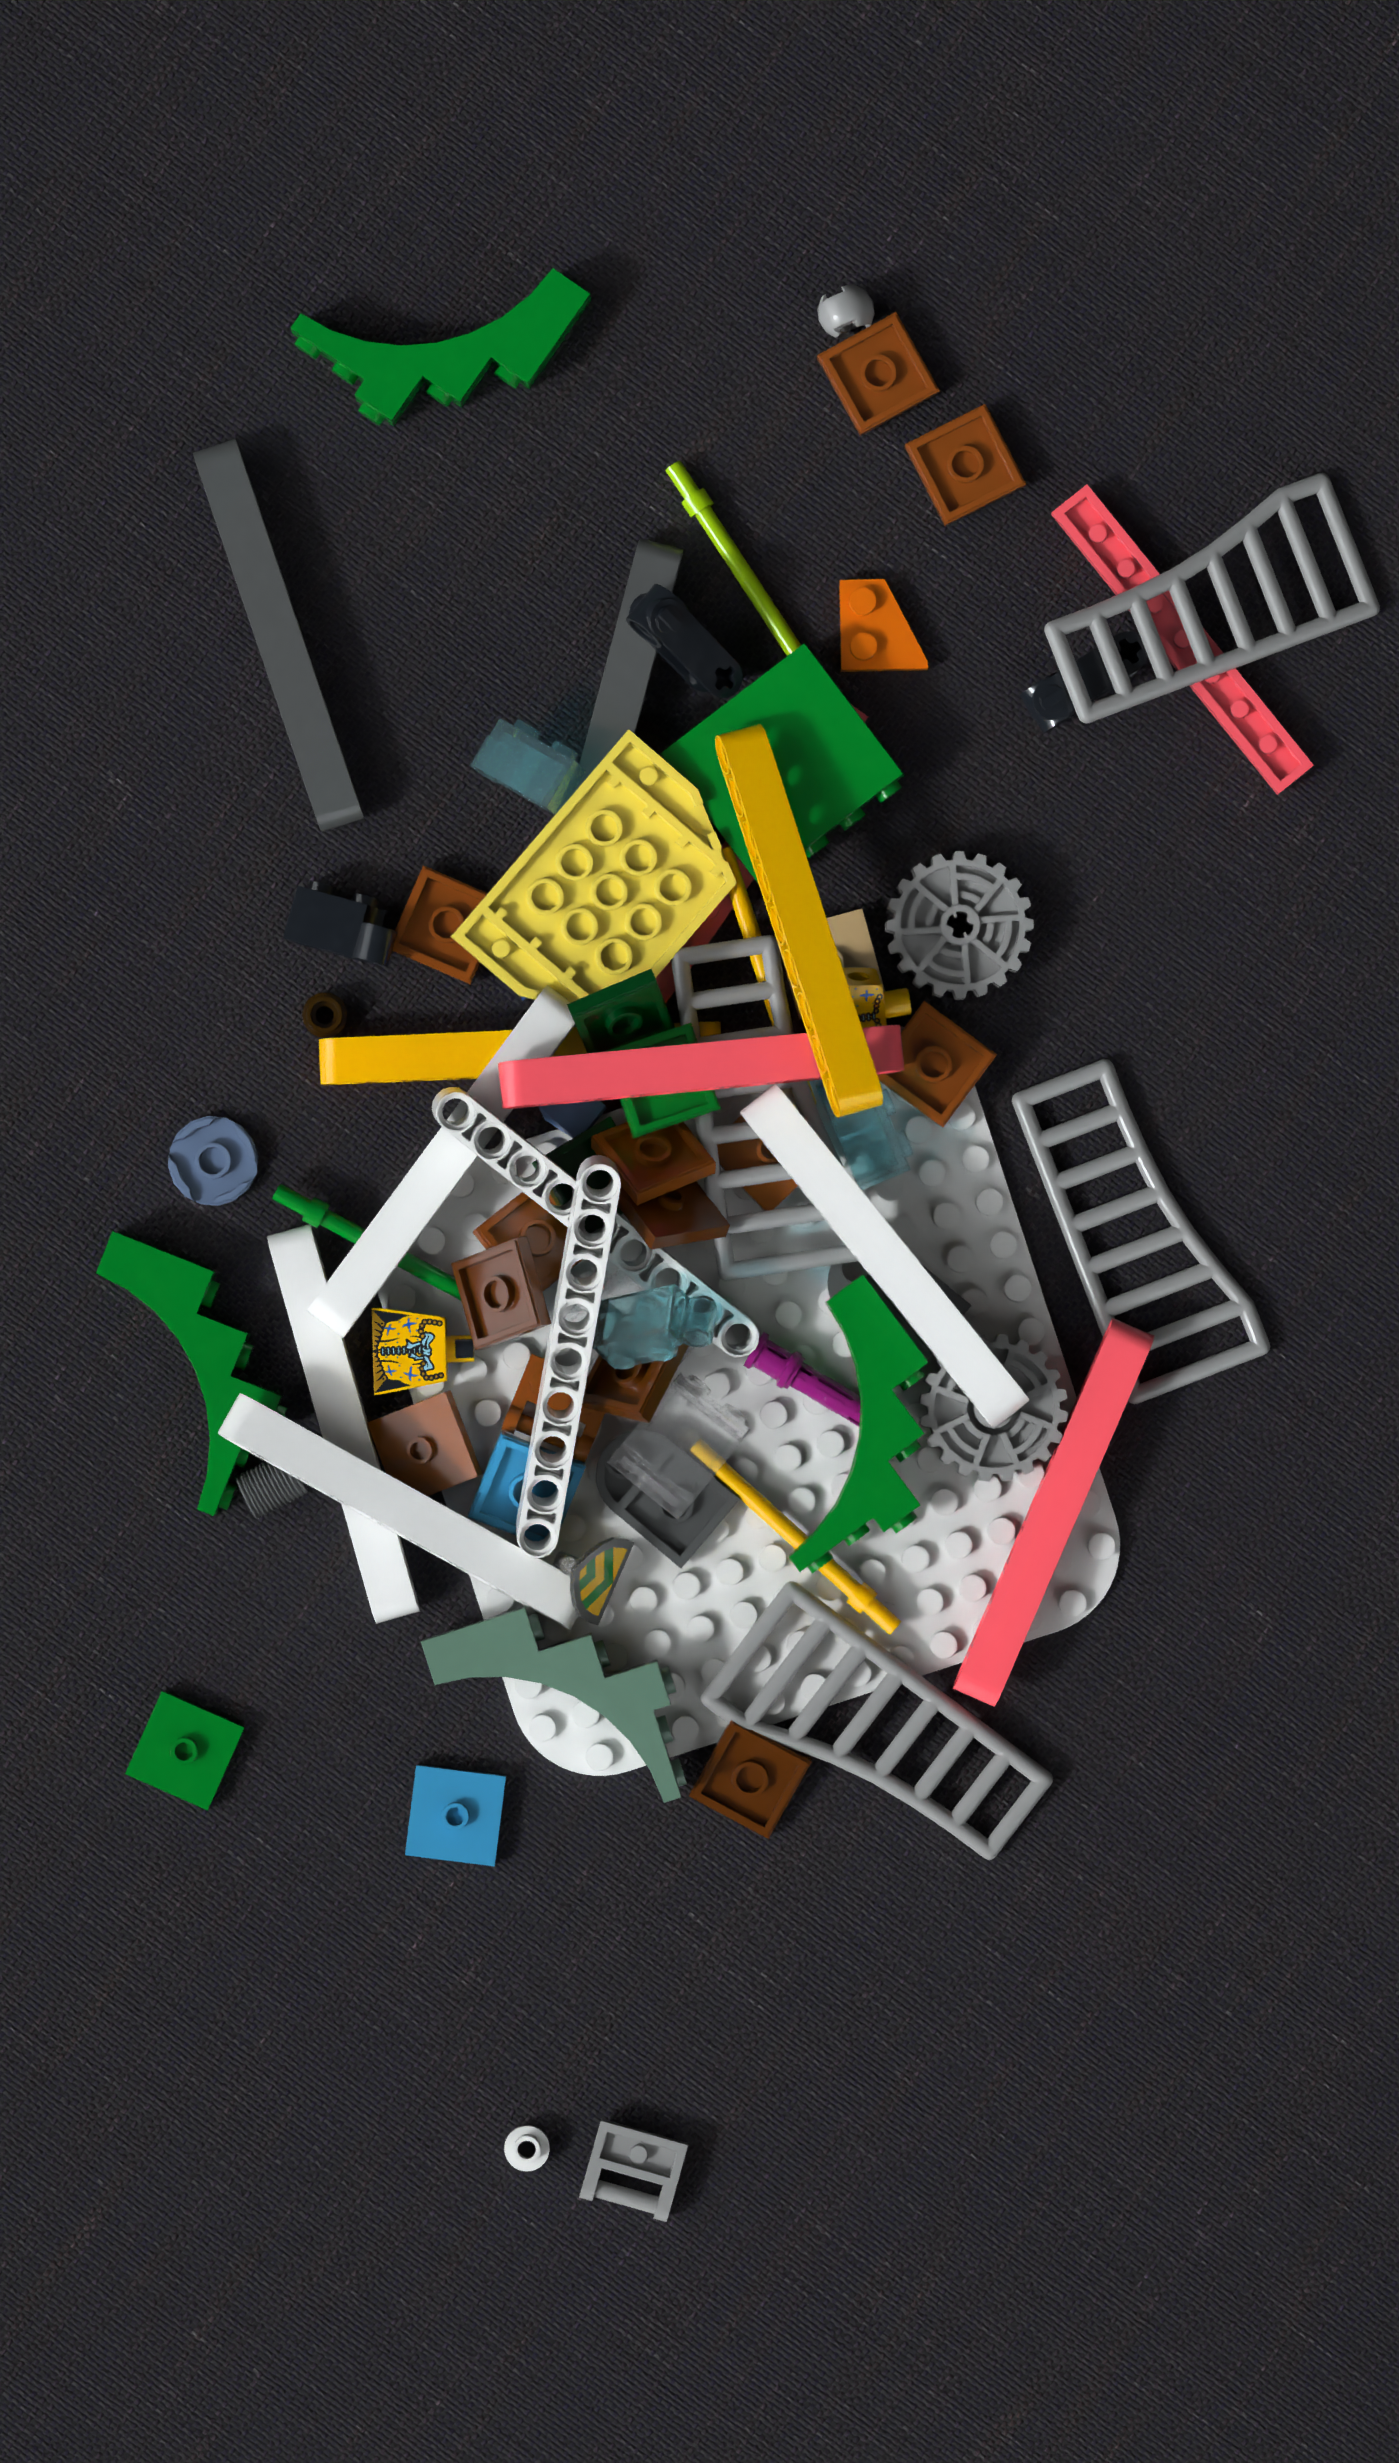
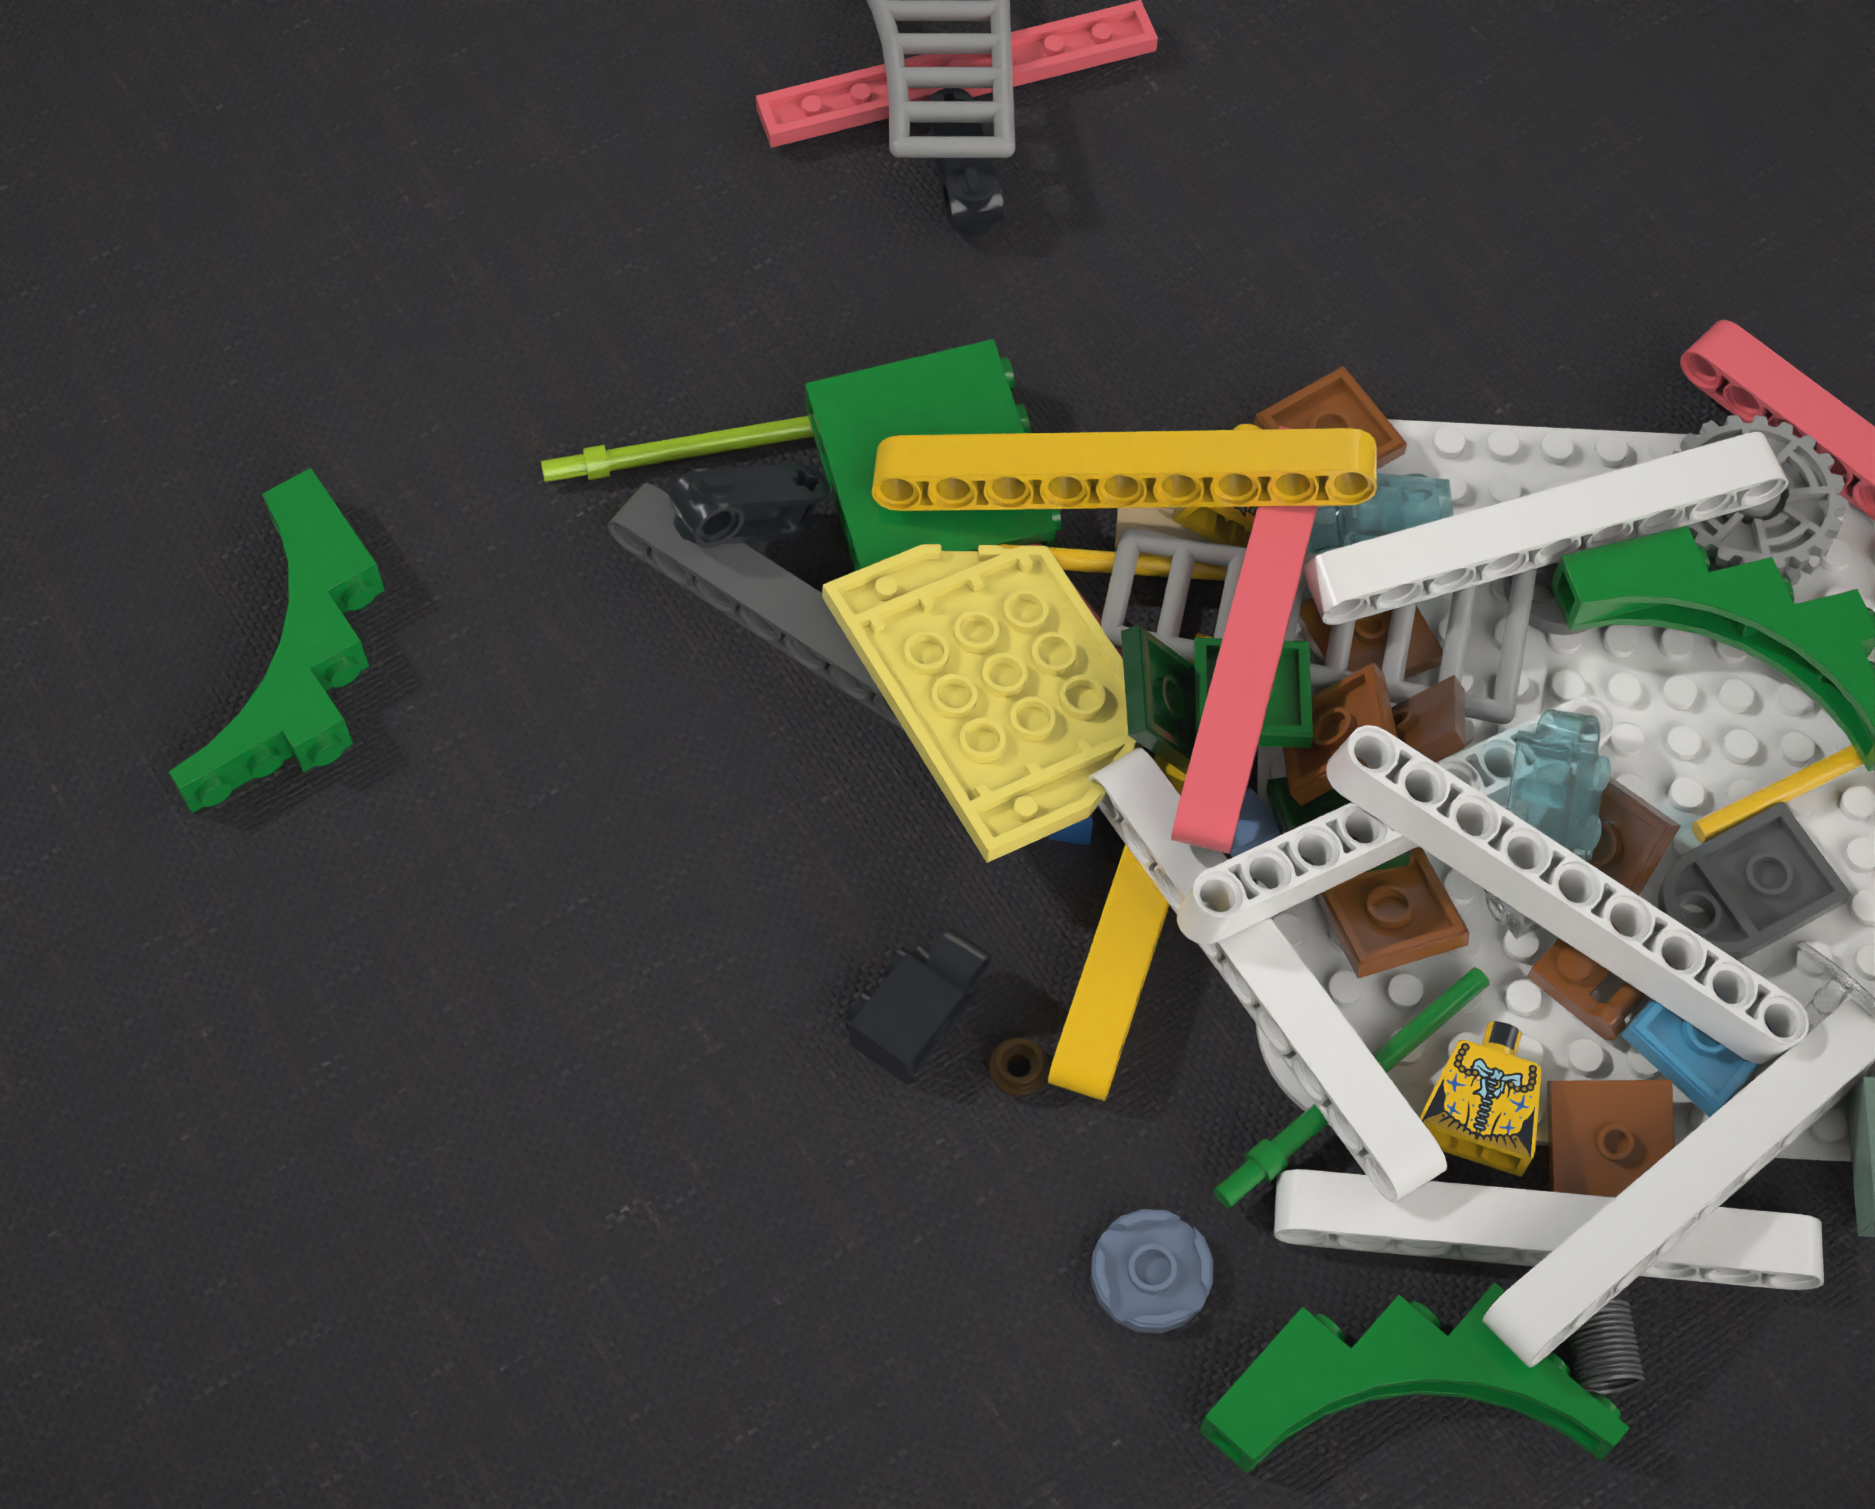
camera: 65 degrees left, 25 degrees down
dark grey beam [193,438,364,833] -> none
dark orange plate [392,865,487,985] -> none
reddish brown plate [451,1236,551,1350] -> none
clear light blue hinge [469,718,586,815] -> none
clear panel [607,1373,751,1520] -> none
magenta pin [743,1331,861,1427] -> none
light grey piece [817,284,875,339] -> none
dark orange plate [817,312,940,436] -> none
orange wing [839,579,928,672] -> none
light grey piece [885,851,1034,1000] -> none
dark orange plate [904,404,1026,527] -> none
light grey bar [1012,1059,1270,1404] -> none

